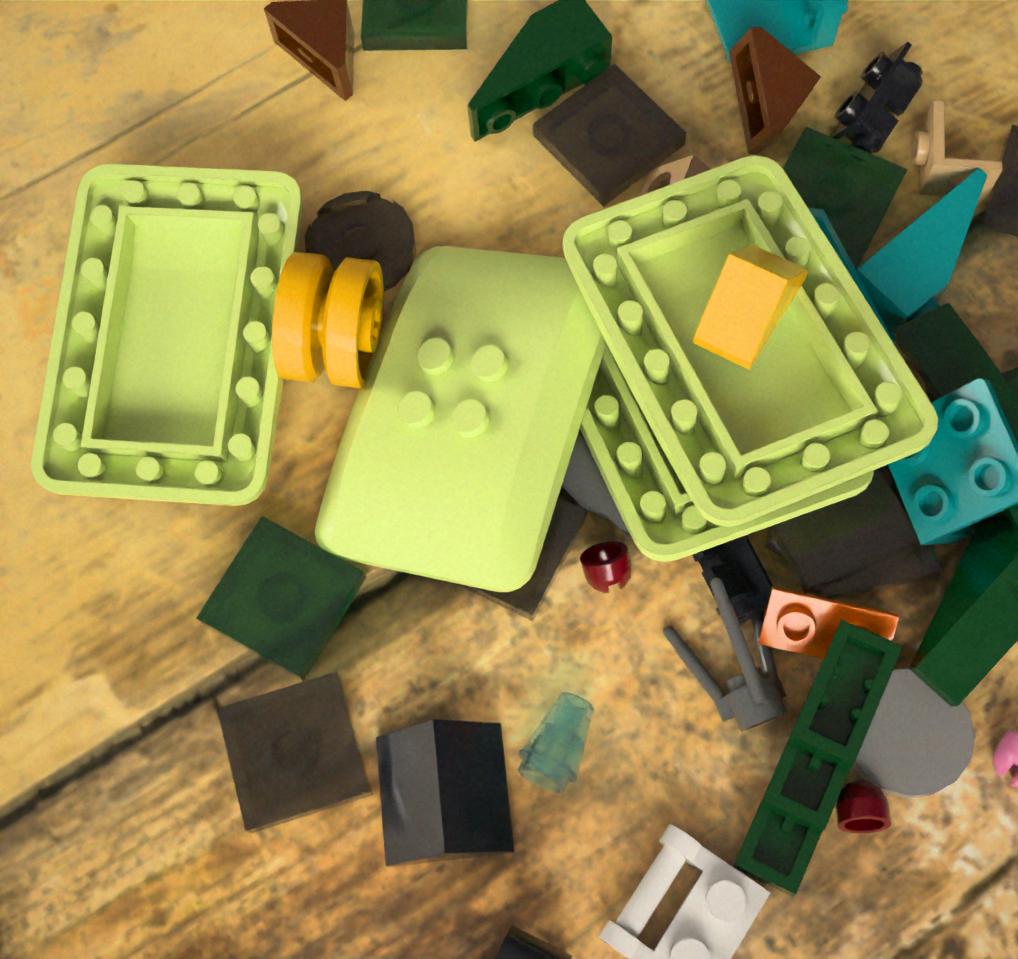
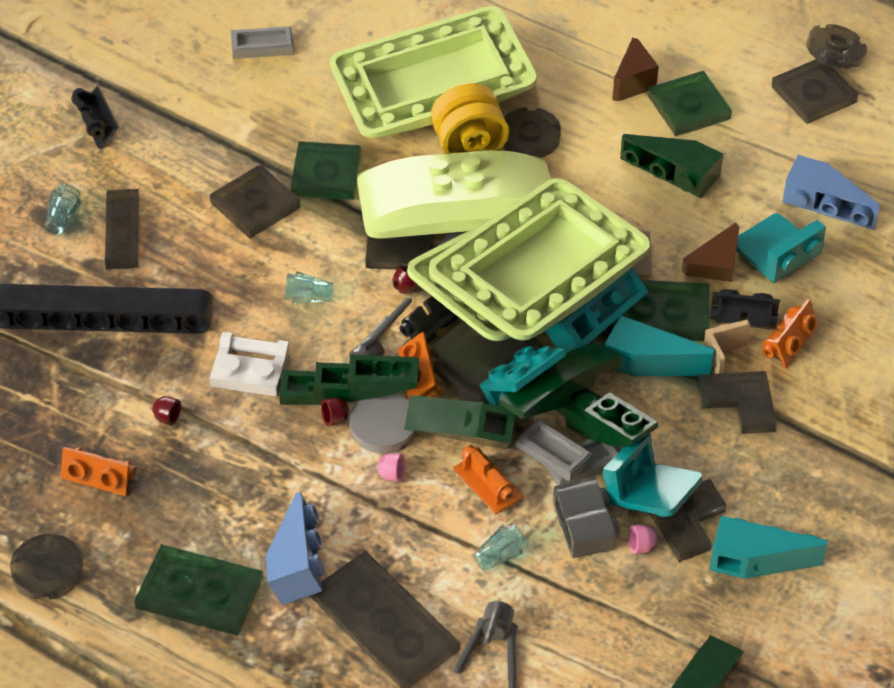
camera: 60 degrees right, 20 degrees down
black slope [376,719,515,867] -> none
clear smoke tile [533,64,687,207] -> none
yellow slope [693,244,808,370] -> none
none -> orange hinge [761,300,818,368]

